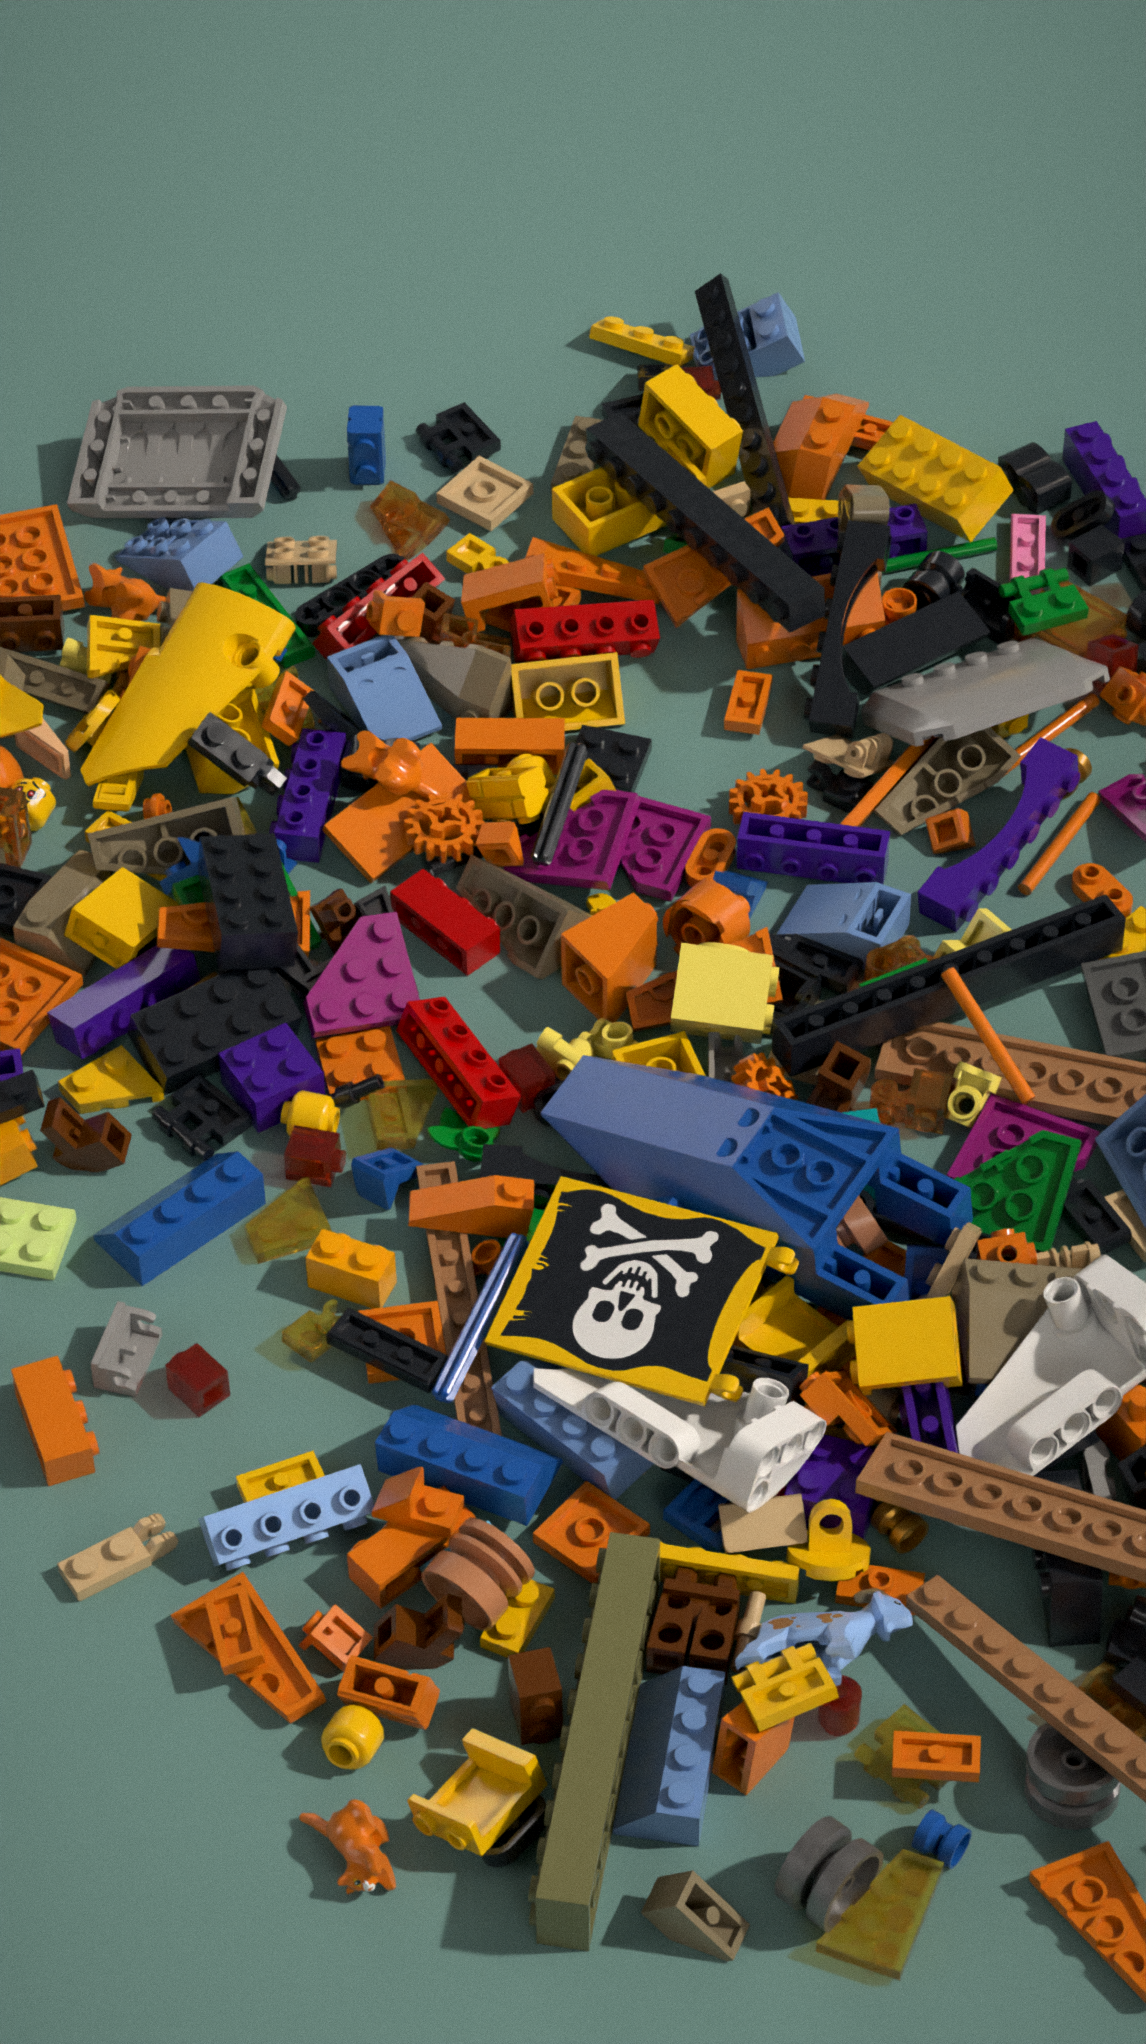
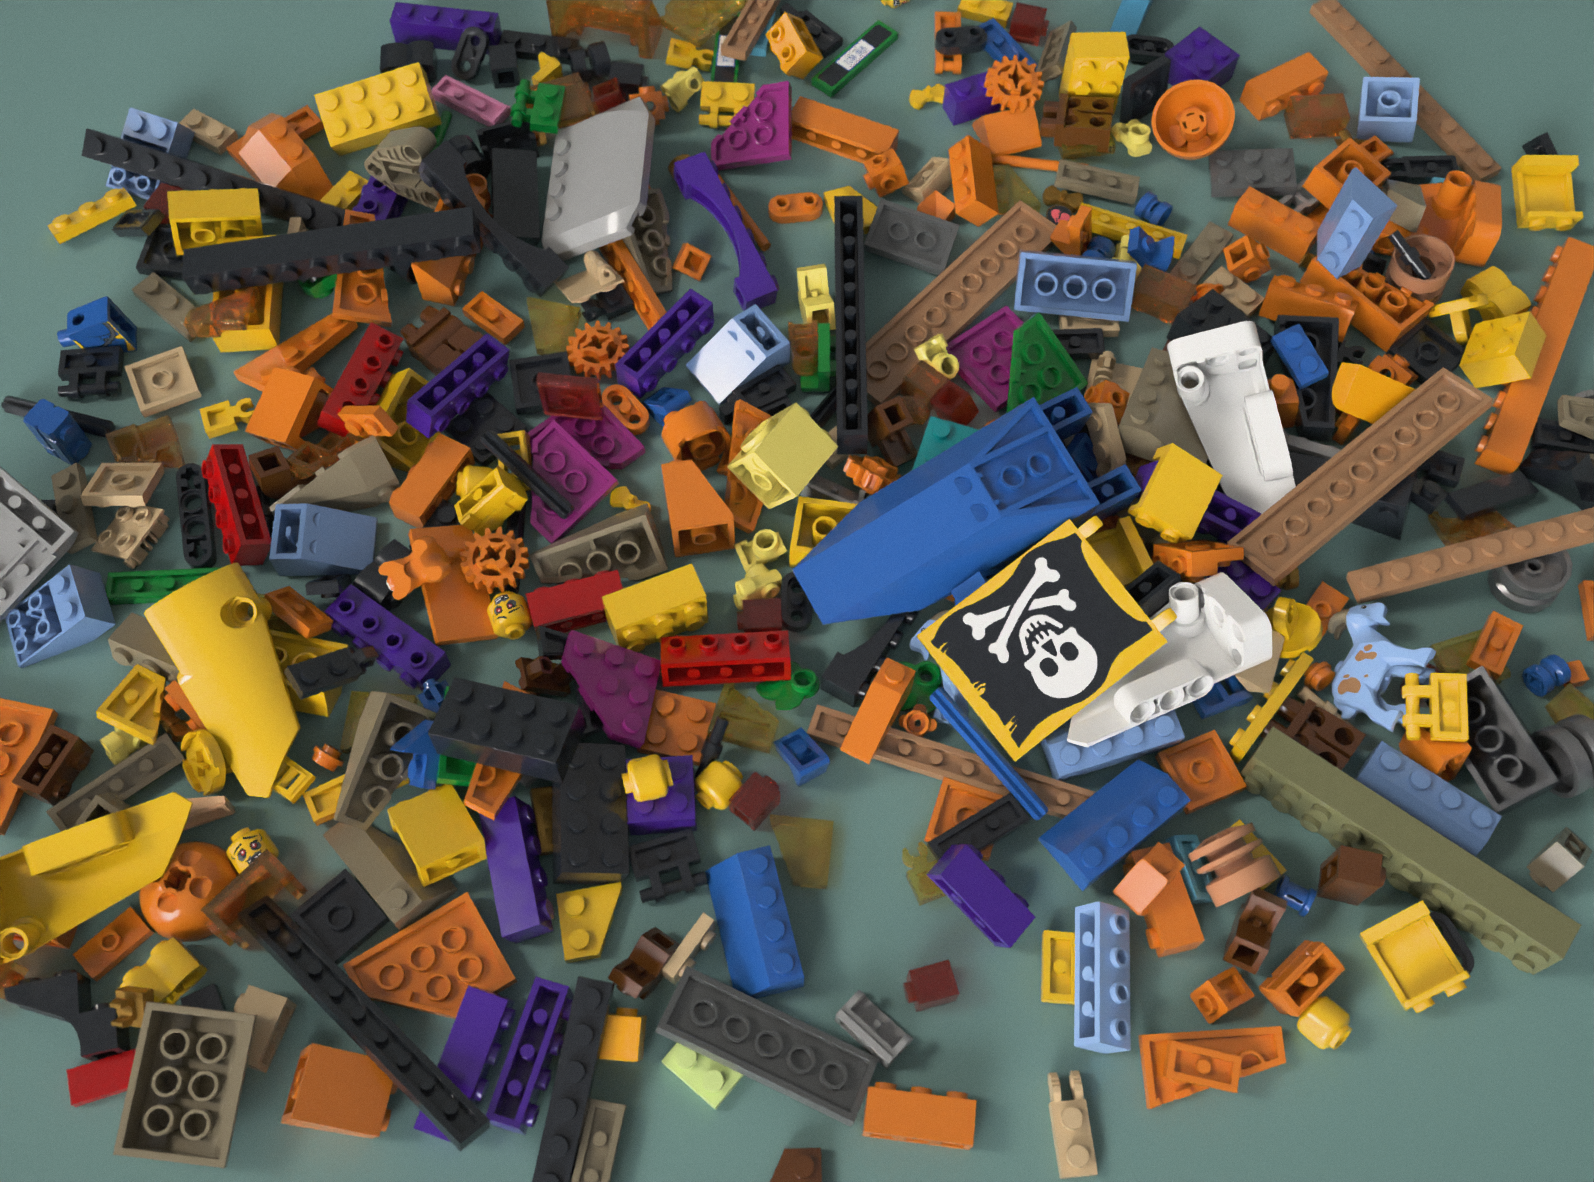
camera: 65 degrees left, 15 degrees up
orange animal [84,563,166,622] -> none
orange animal [299,1799,396,1894] -> none
light orange brick [305,1229,397,1309] -> none
orange bracket [366,590,425,637] -> none
orange slope [476,821,524,867] -> none
orange bar [941,967,1036,1105] -> none
none -> black axle [1,395,116,438]
none -> dark tan plate [51,463,98,554]
none -> blue torso [57,296,137,353]
none -> tan plate [80,463,165,508]
none -> tan plate [179,109,238,155]
none -> clear orange slope [184,287,258,337]
none -> orange plate [338,406,399,436]
none -> reddish brown hips [400,306,484,376]
none -> dark purple brick [406,333,510,439]
none -> yellow head [487,591,533,640]
none -> black plate [509,351,575,415]
none -> clear yellow wing [526,297,581,355]
none -> yellow bracket [532,52,564,91]
none -> clear red plate [536,372,604,420]
none -> yellow brick [602,563,709,652]
none -> yellow head [621,754,673,802]
none -> dark grey plate [655,966,879,1127]
none -> tan plate [662,913,717,985]
none -> dark purple brick [926,844,1036,948]
none -> clear red brick [930,380,979,426]
none -> blue bush [1273,874,1317,917]
none -> orange plate [1304,661,1335,691]
none -> black brick [1424,665,1563,815]
none -> orange piece [1563,660,1589,689]

